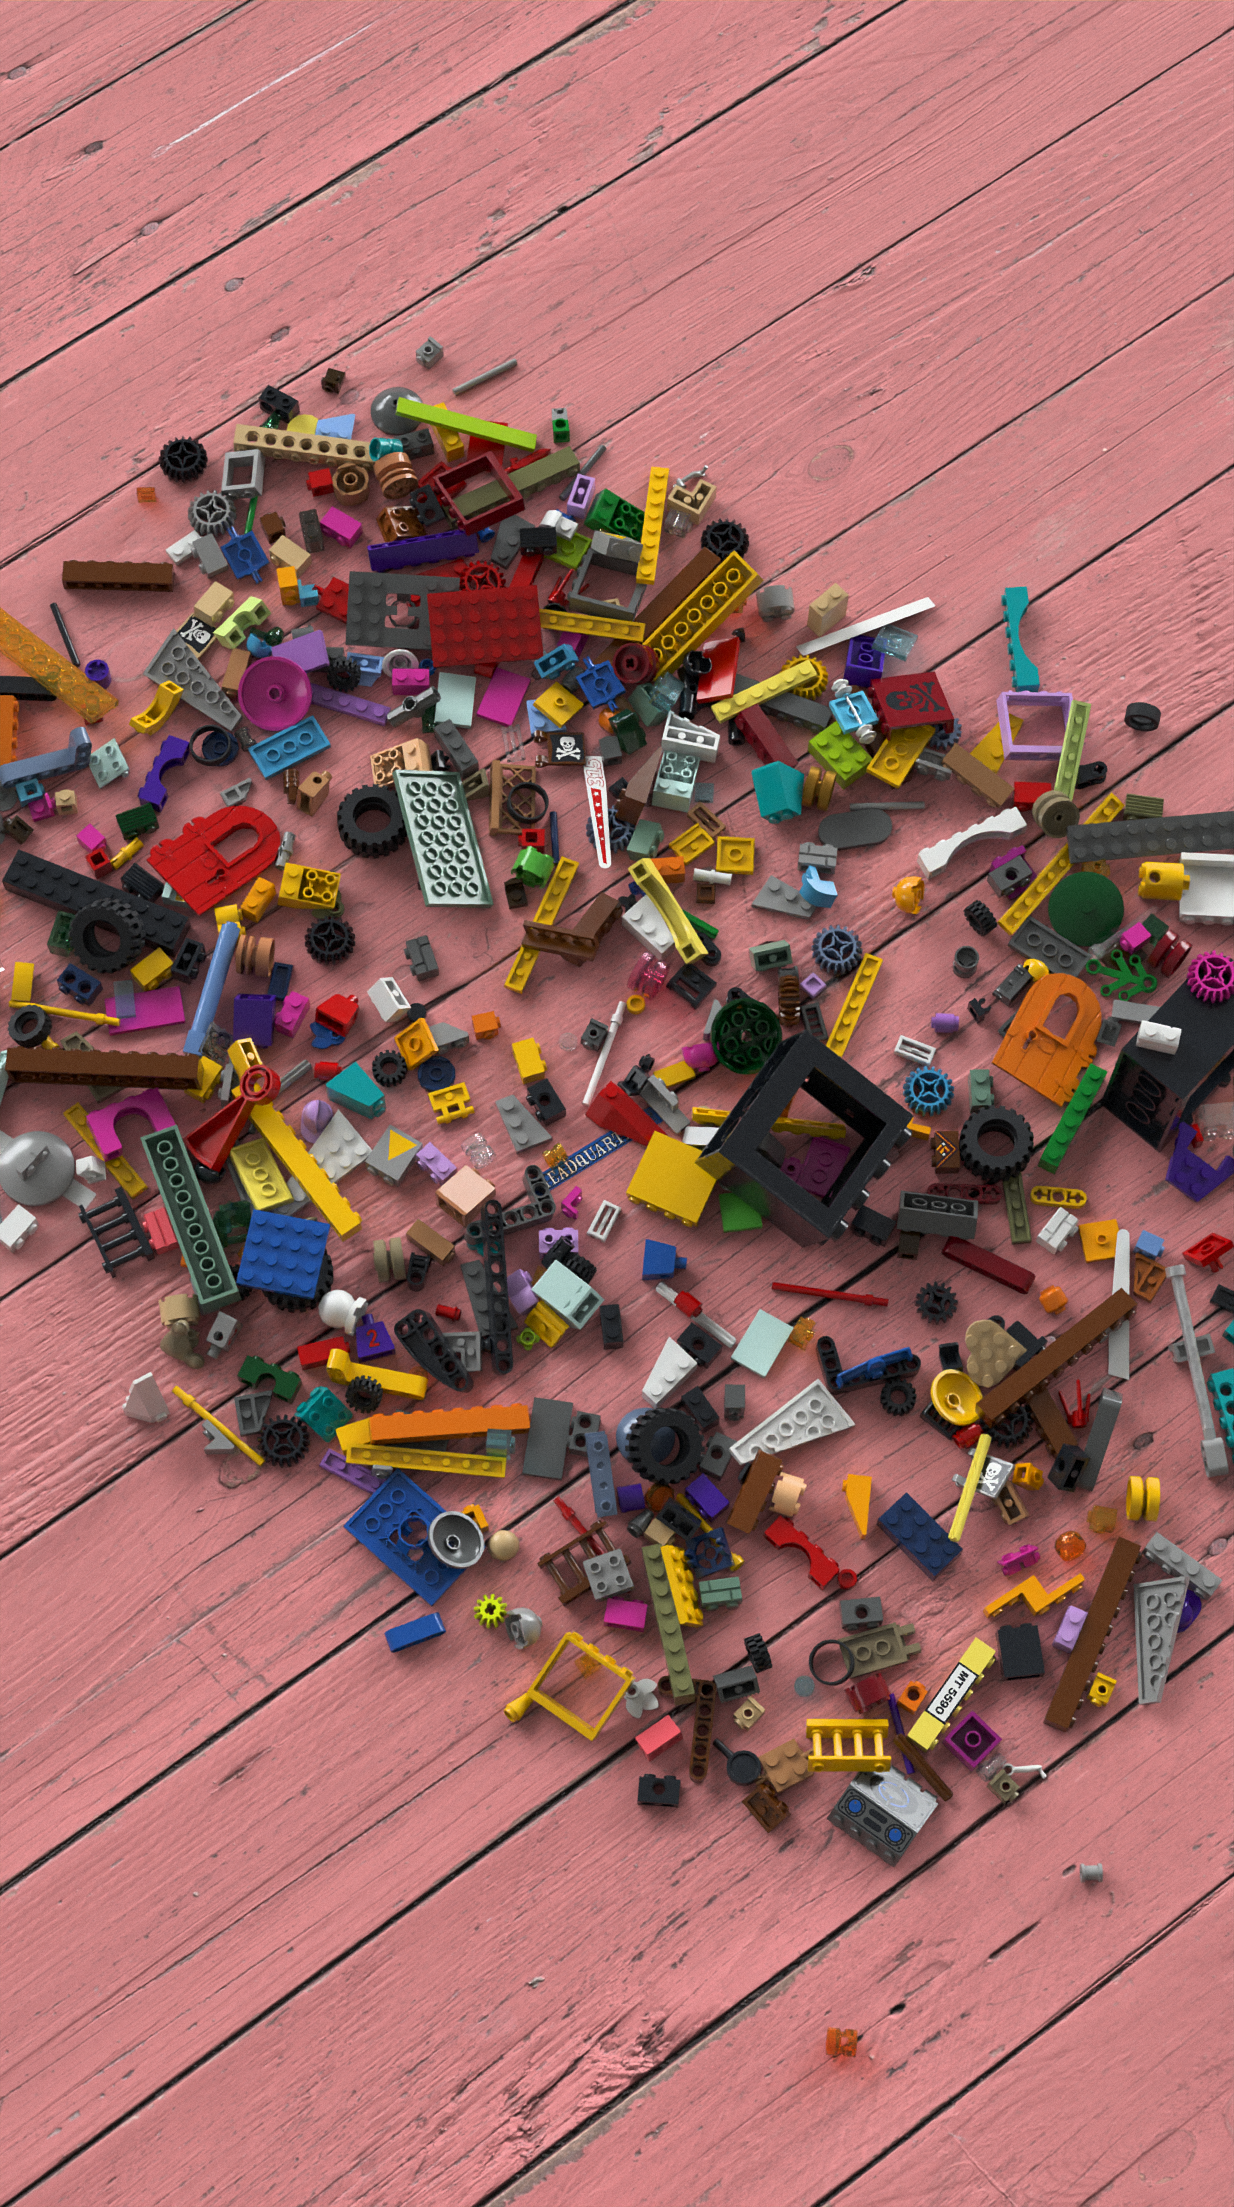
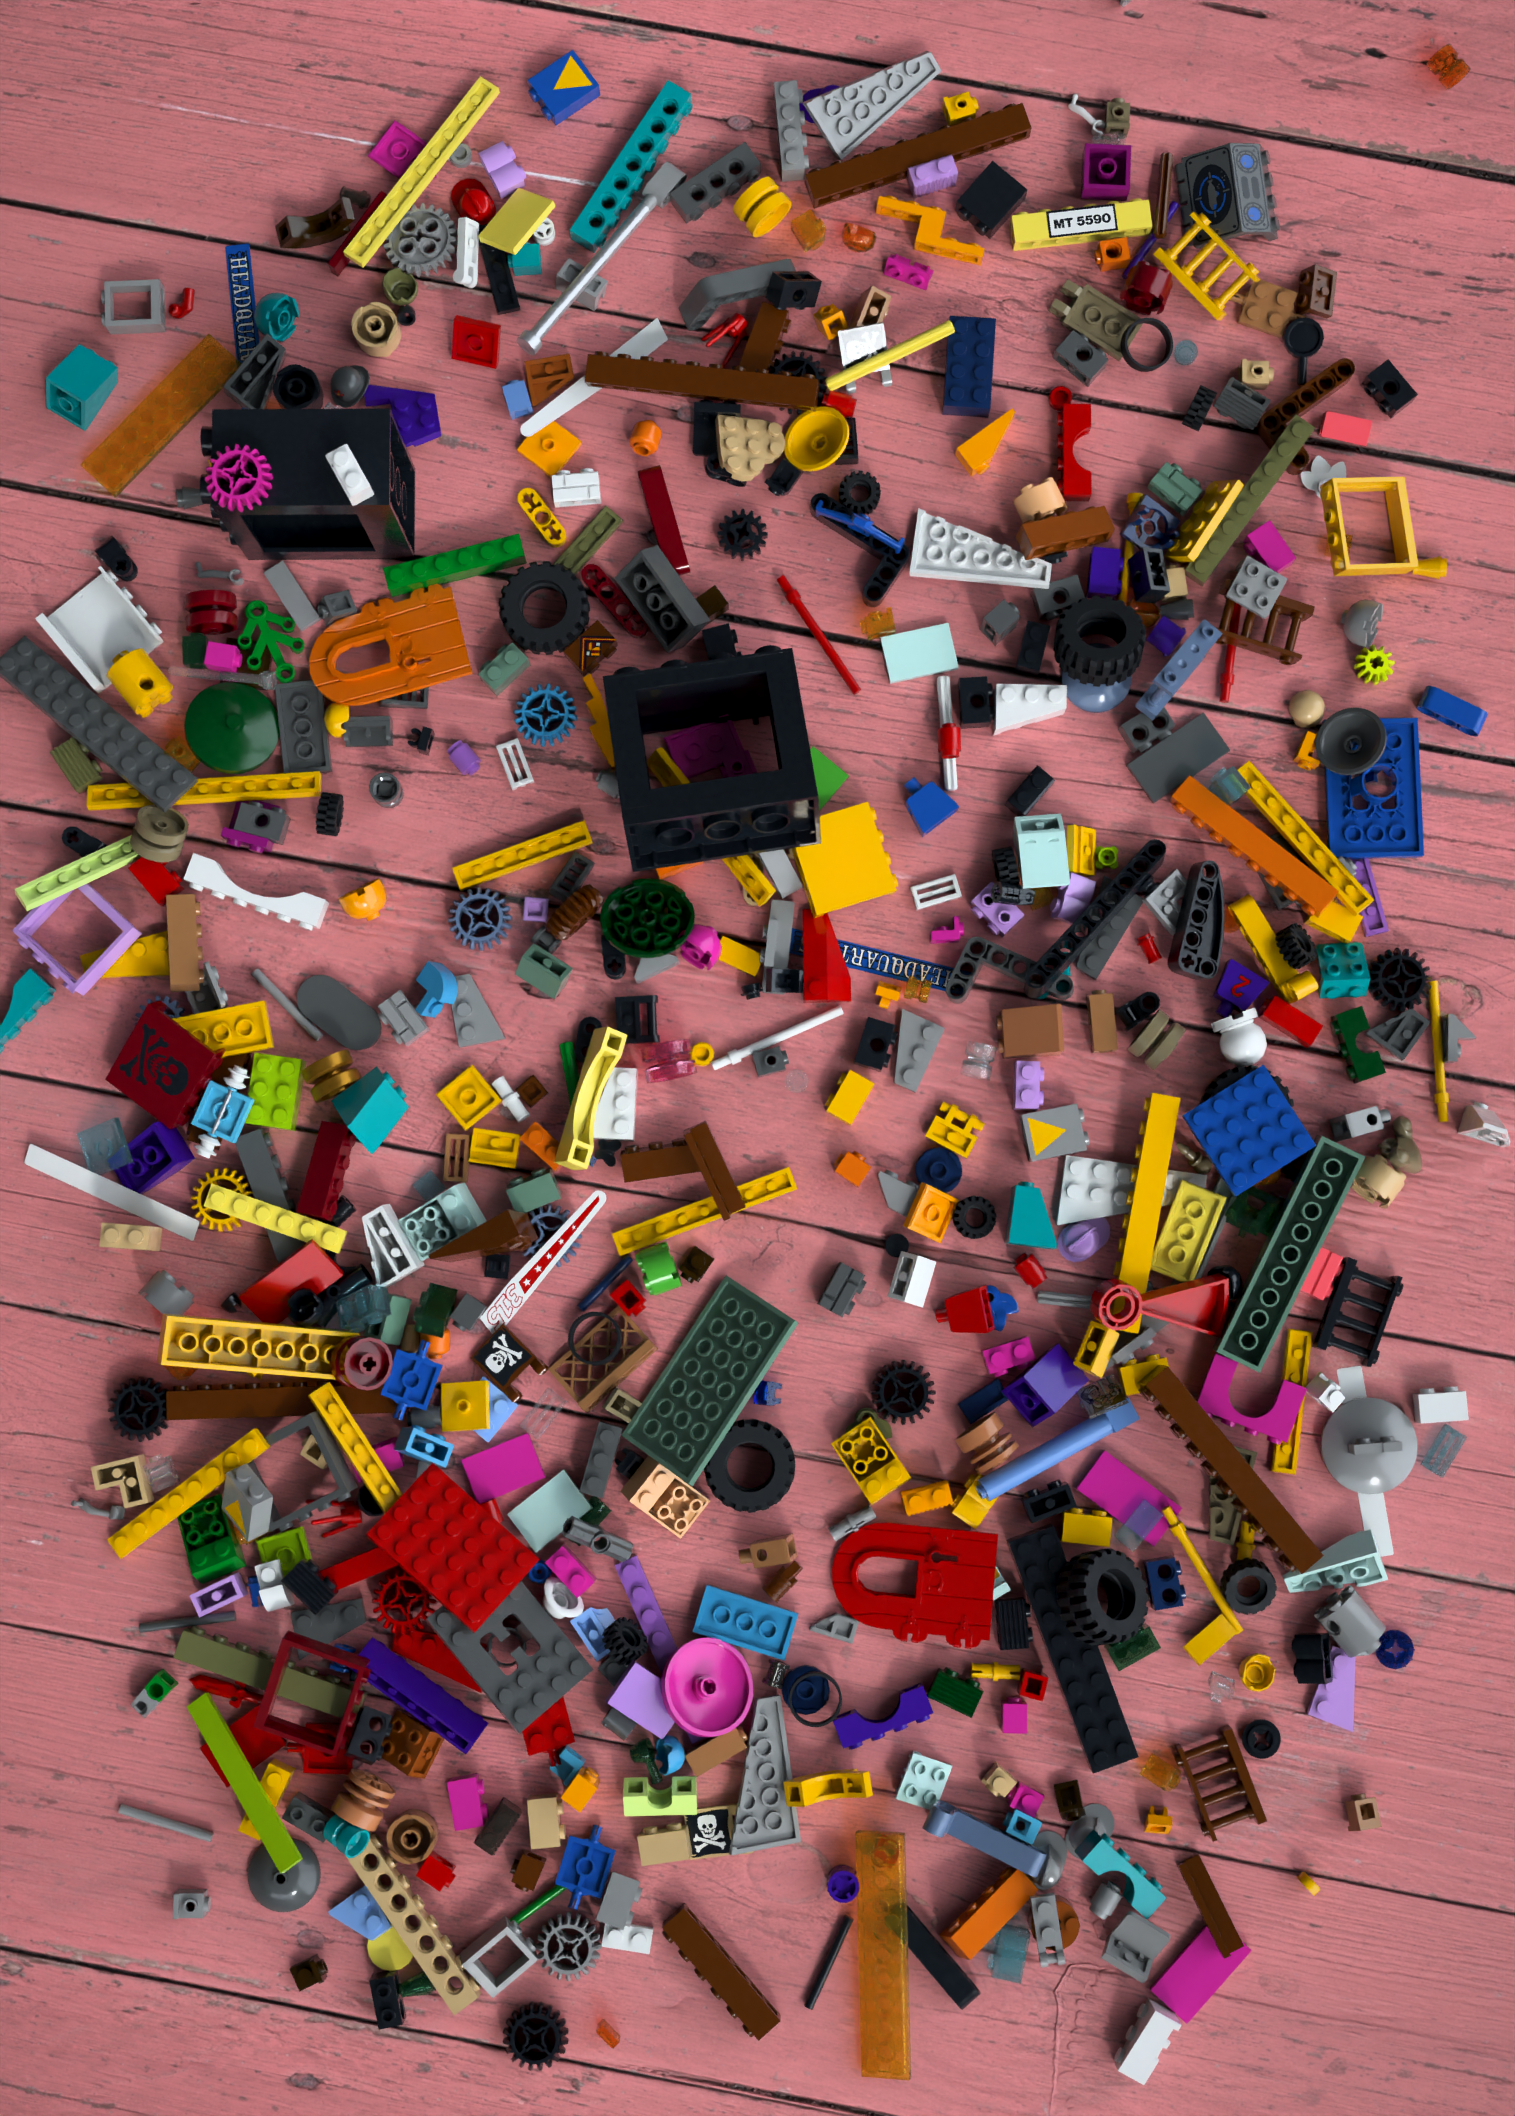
camera: 130 degrees left, 15 degrees up
none -> dark grey brick [670,142,761,224]
none -> clear blue tile [754,1380,782,1406]
none -> light orange tile [875,980,902,1009]

